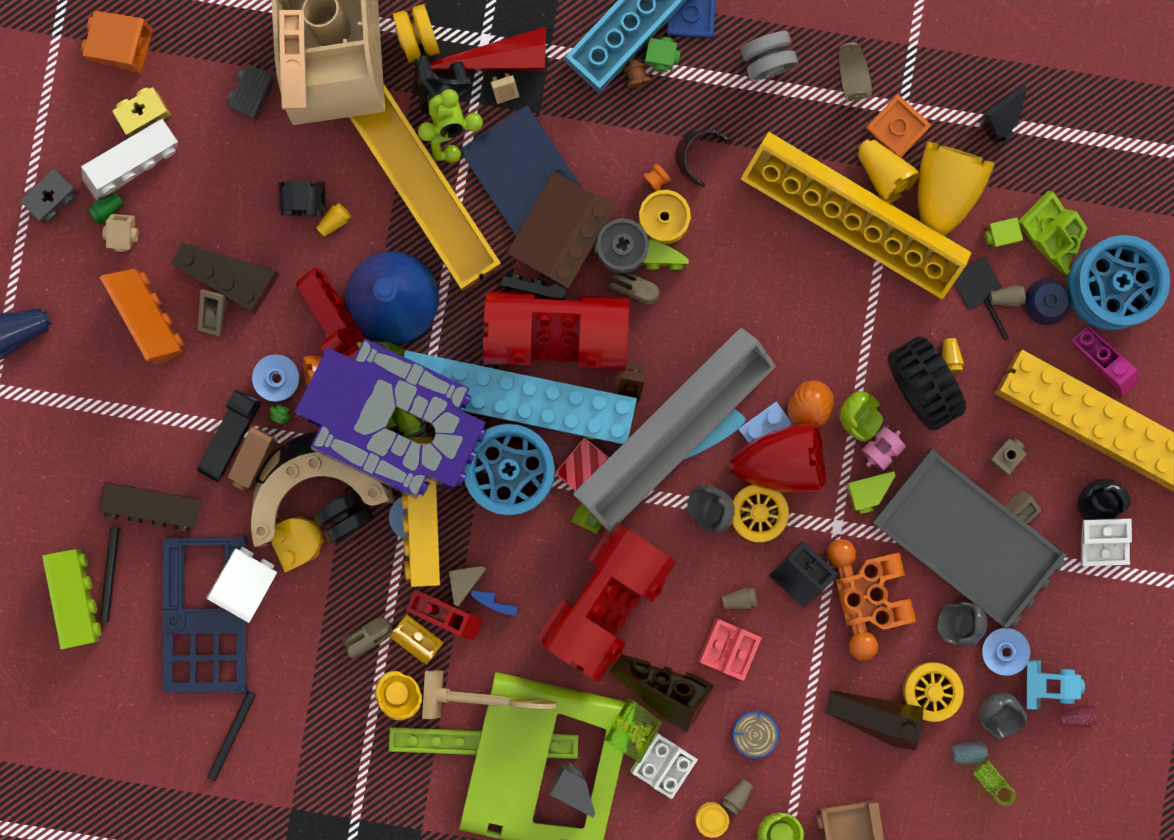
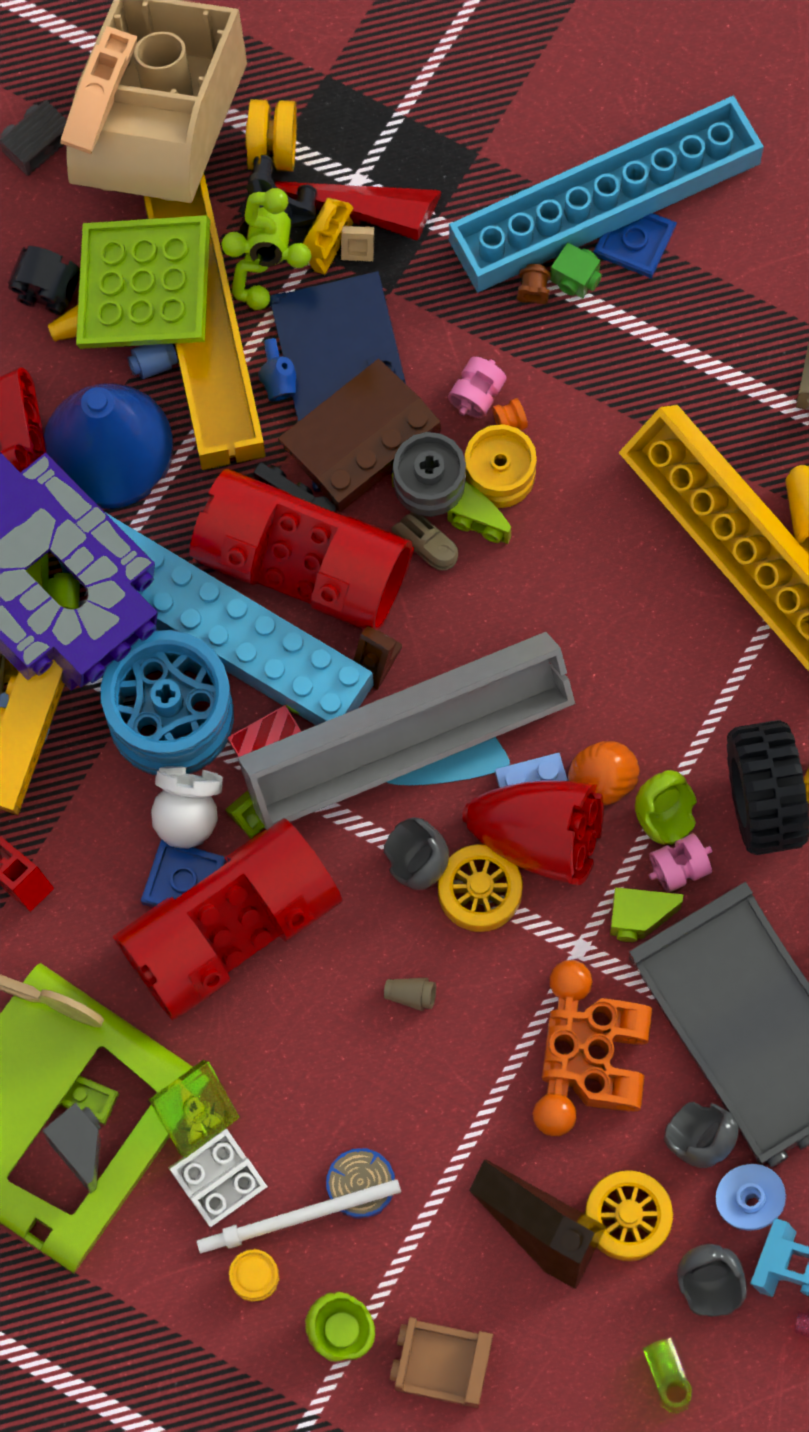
camera: 25 degrees right, 15 degrees down
dark tan slope [449,566,487,607] -> none
blue slope [471,590,518,616] -> none
dark brown wedge [610,654,714,732] -> none
black piece [675,130,732,188] -> none
coral slope [697,618,762,681] -> none
dark tan cone [721,779,754,815] -> none
light grey wheel [740,31,799,81] -> none
black slope [769,541,838,608] -> none
clear light blue brick [952,740,988,766] -> none
none -> lime plate [76,215,210,349]
none -> medium blue brick [127,344,178,379]
none -> blue tile [141,839,226,907]
none -> white tile [151,766,223,849]
none -> white bar [197,1179,401,1254]
none -> blue piece [258,338,296,401]
none -> yellow slope [303,198,353,275]
none -> bright pink wheel [448,357,507,418]

